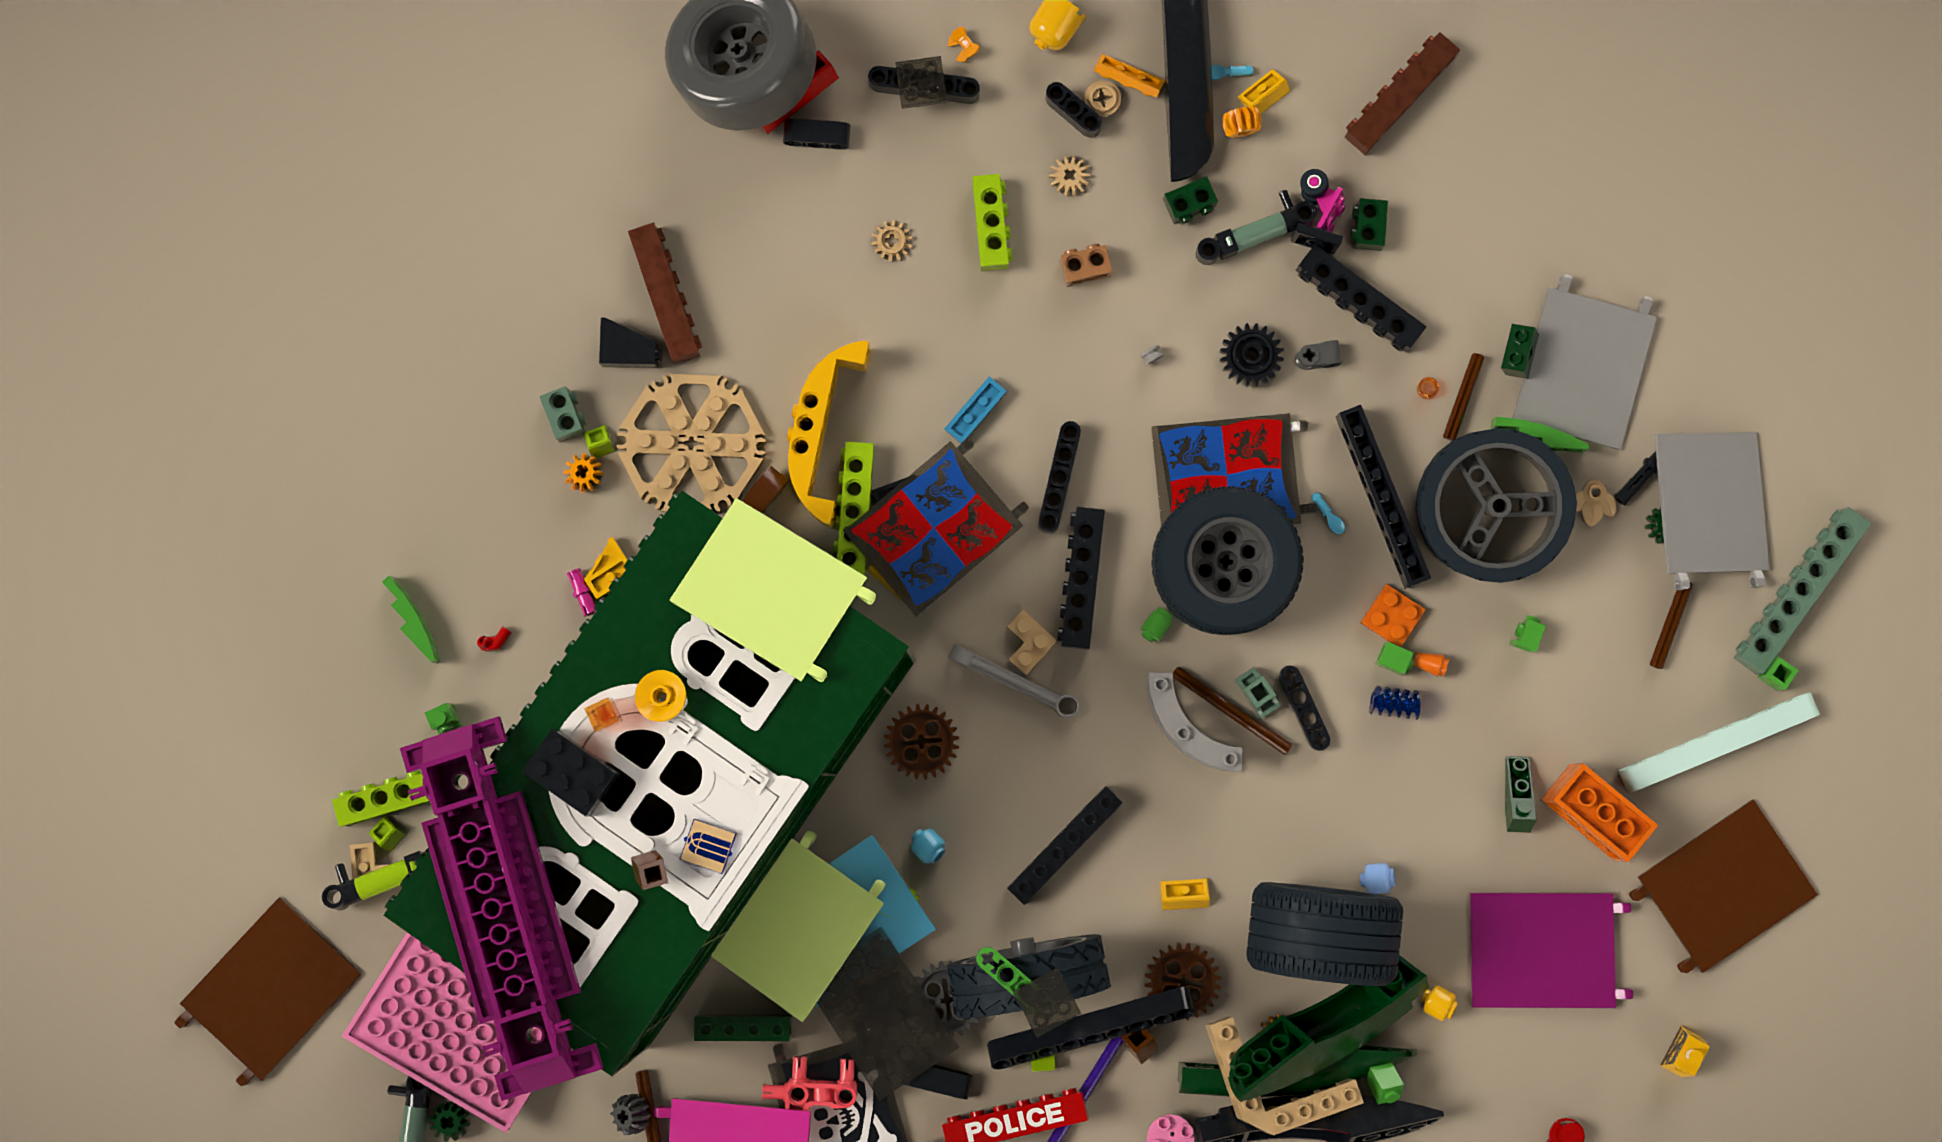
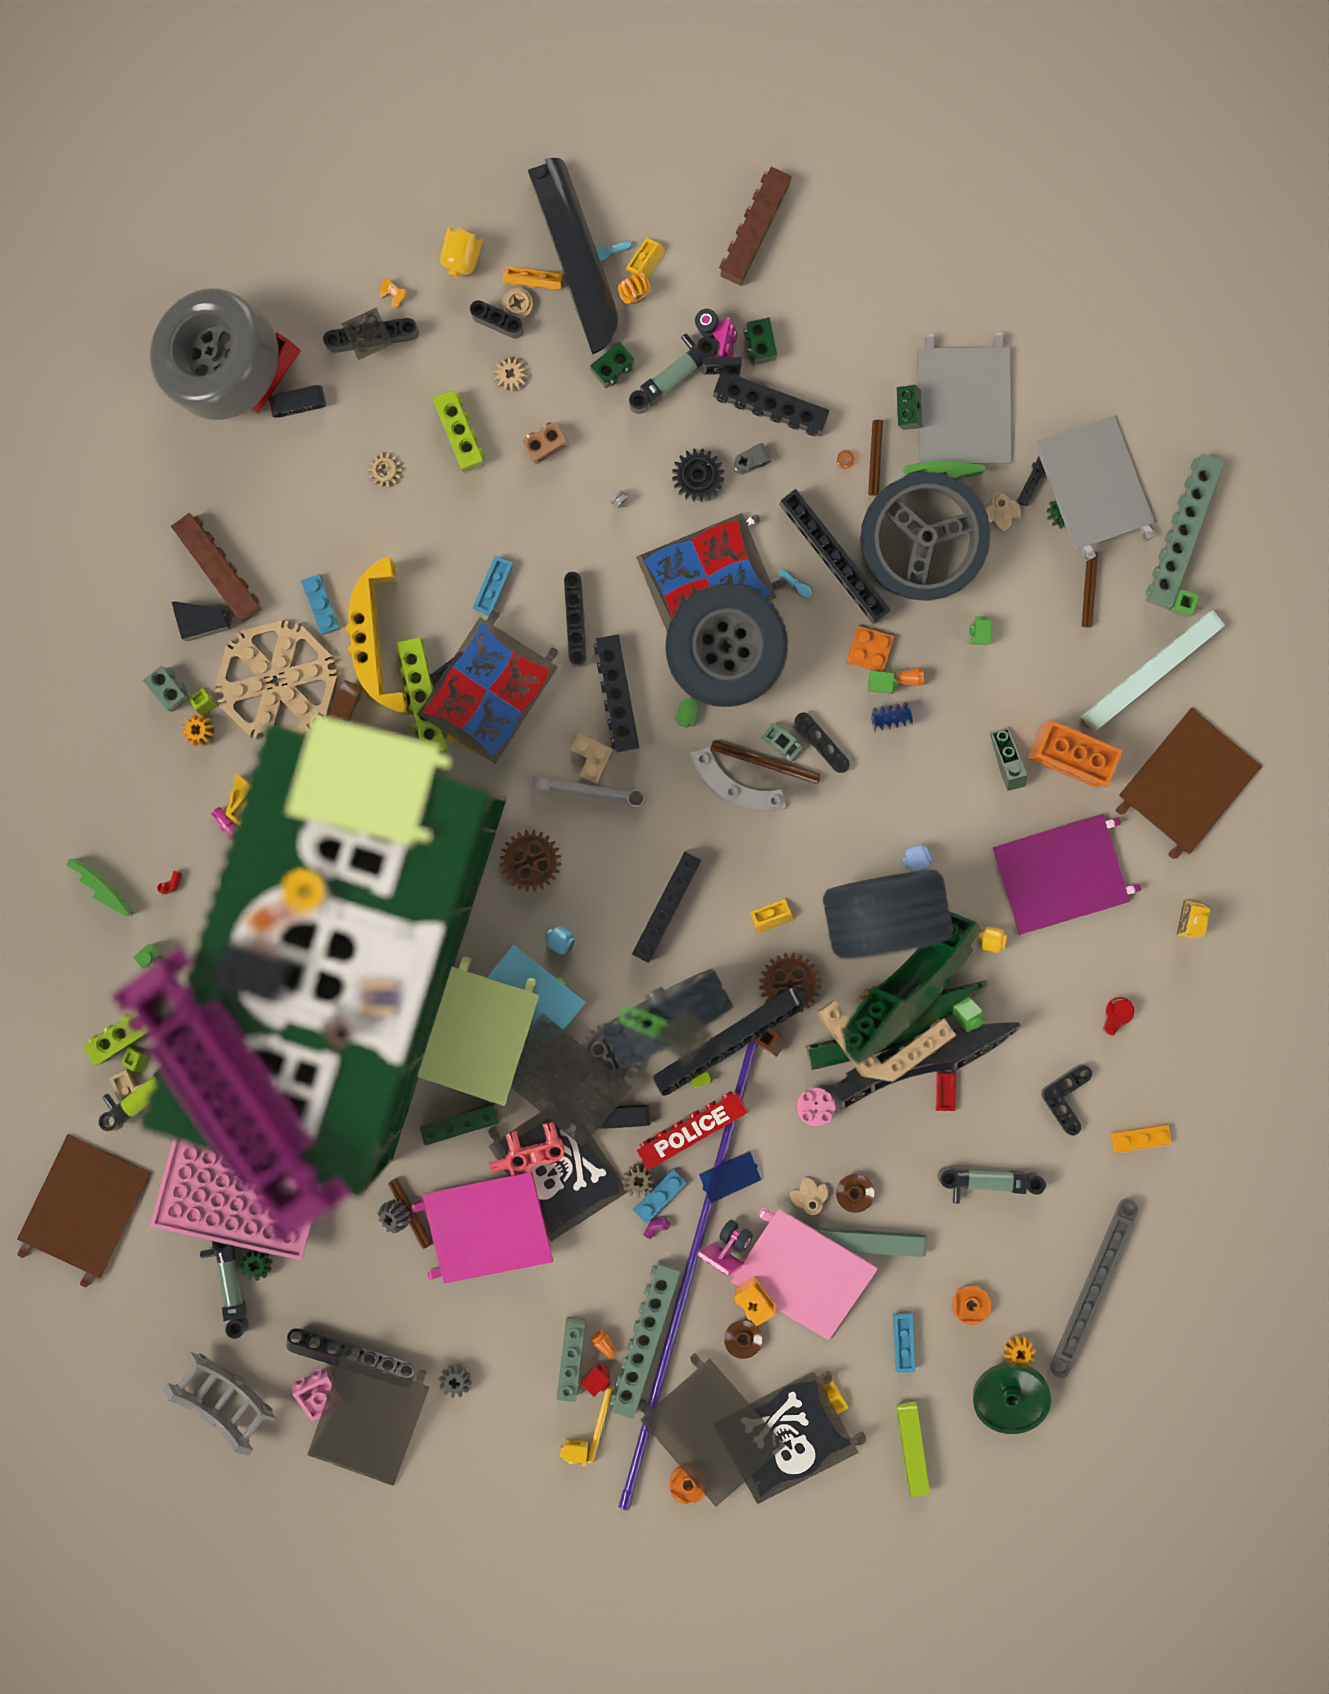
camera: 20 degrees left, 5 degrees up
none -> dark azure plate [301,574,340,635]

